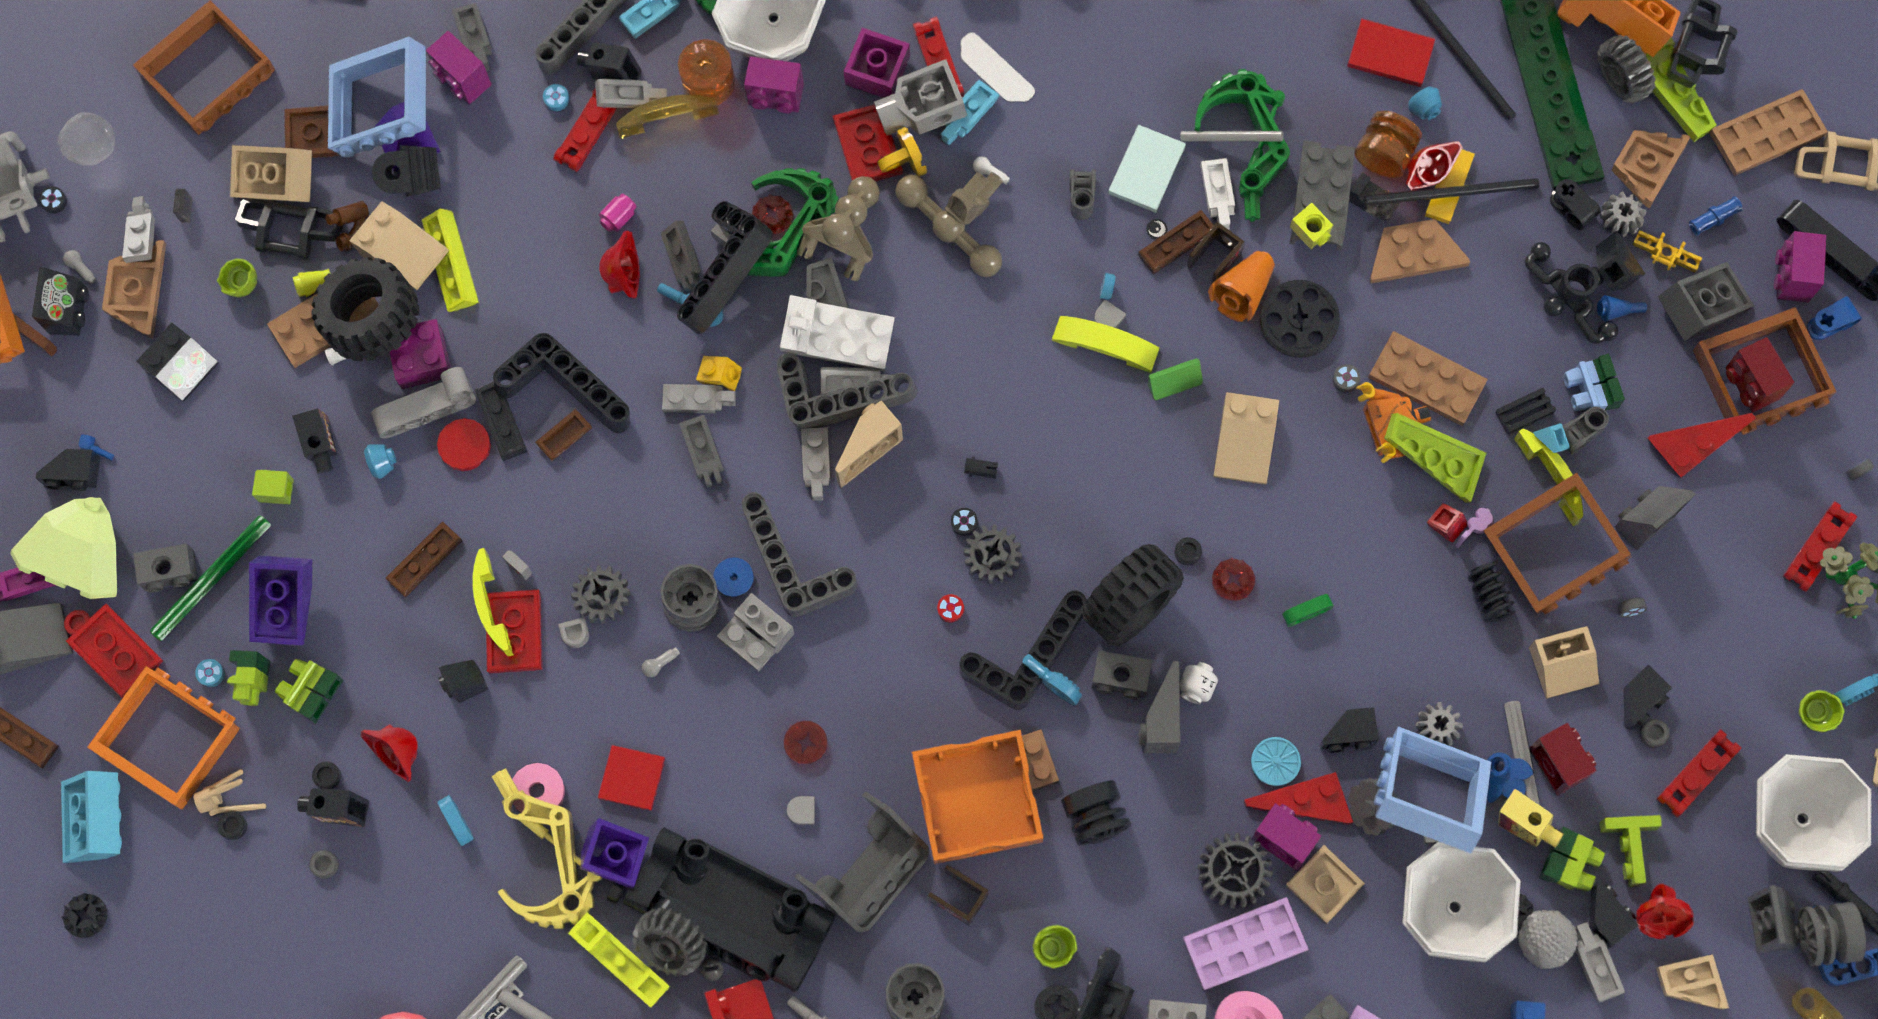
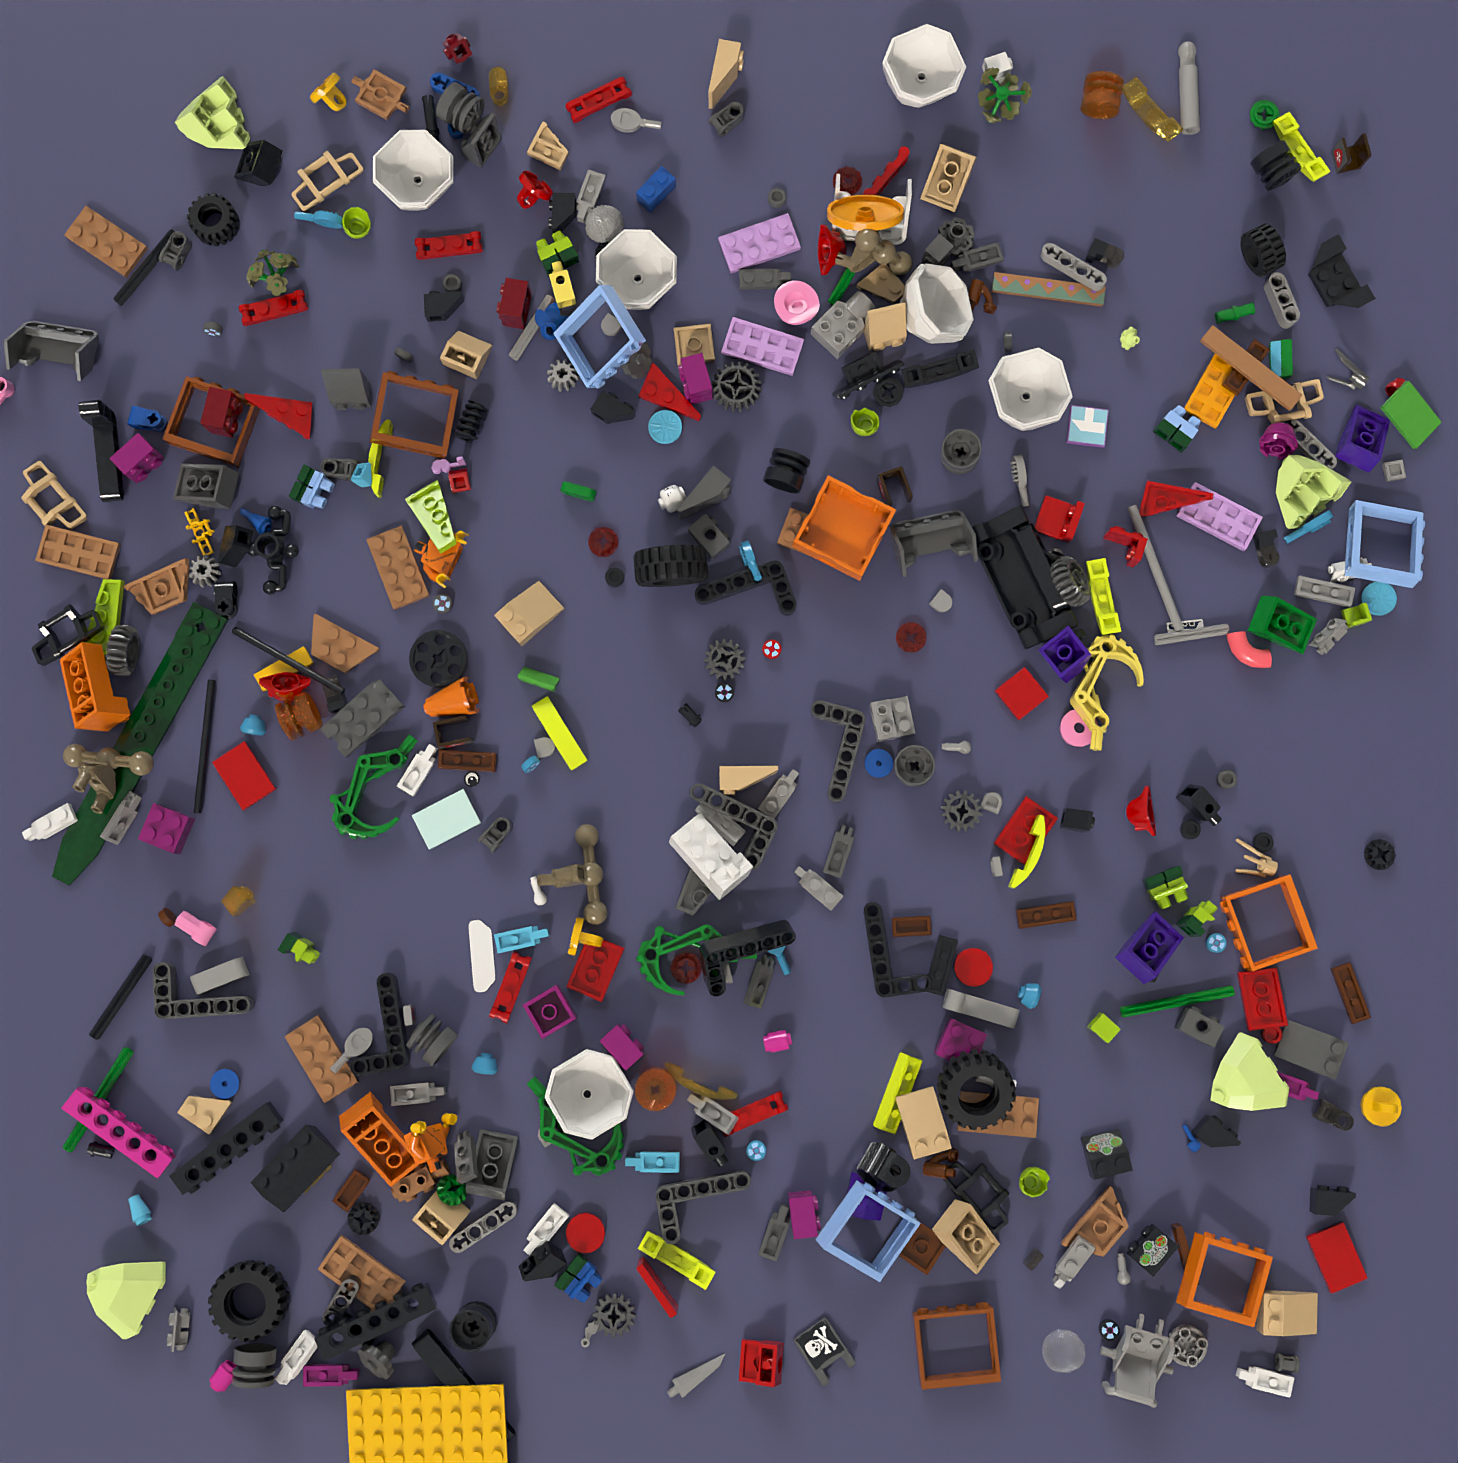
camera: 145 degrees left, 10 degrees up
medium azure slope [61,771,122,863] -> none
neon yellow cone [292,269,330,298] -> none
black torso [292,408,337,473] -> none
dark azure beam [437,795,474,846] -> none
red hat [599,230,640,299] -> none
yellow bracket [696,356,742,391] -> none
dark tan connector [797,176,880,281] -> none
light grey brick [874,59,967,136] -> none
light grey bar [1180,131,1284,141] -> none
neon yellow brick [1290,203,1333,249] -> none
black tile [1495,387,1556,434] -> none
lime bracket [1599,815,1662,887] -> none
blue pin [1689,196,1743,236] -> none

